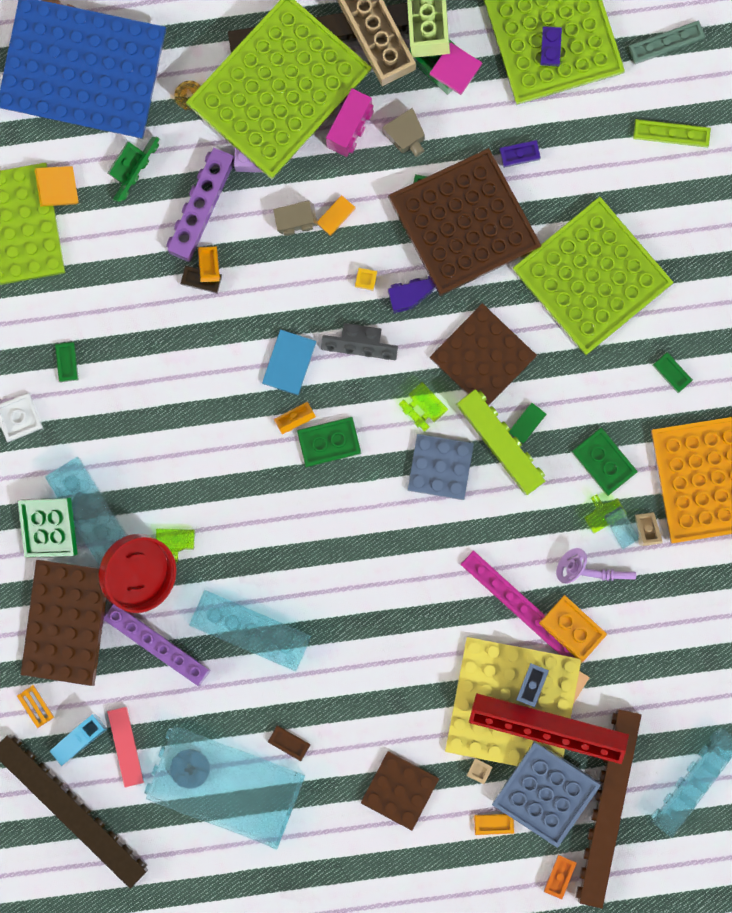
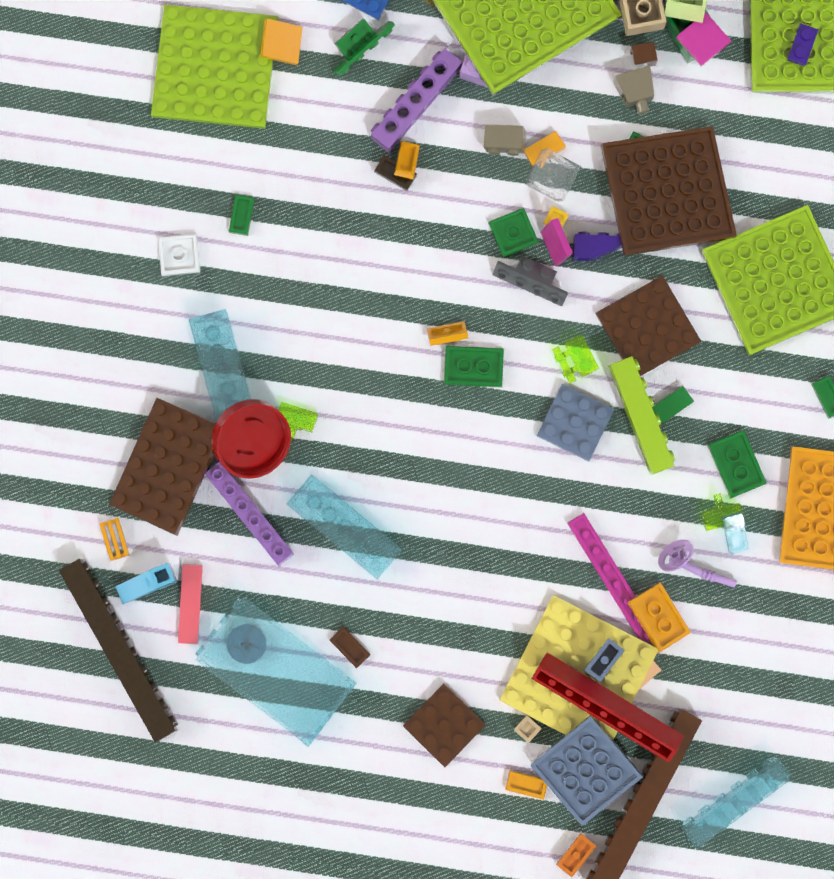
camera: 10 degrees right, 0 degrees up
plate [18,497,78,557] -> none
dark azure tile [262,329,317,396] -> none
dark pink brick [326,88,374,157] -> none
dark purple plate [499,140,541,168] -> none
tan slope [635,512,662,546] -> none
none -> green tile [488,207,539,258]
none -> clear brick [525,148,581,202]
none -> dark pink tile [540,218,573,266]
none -> reddish brown panel [630,42,658,66]

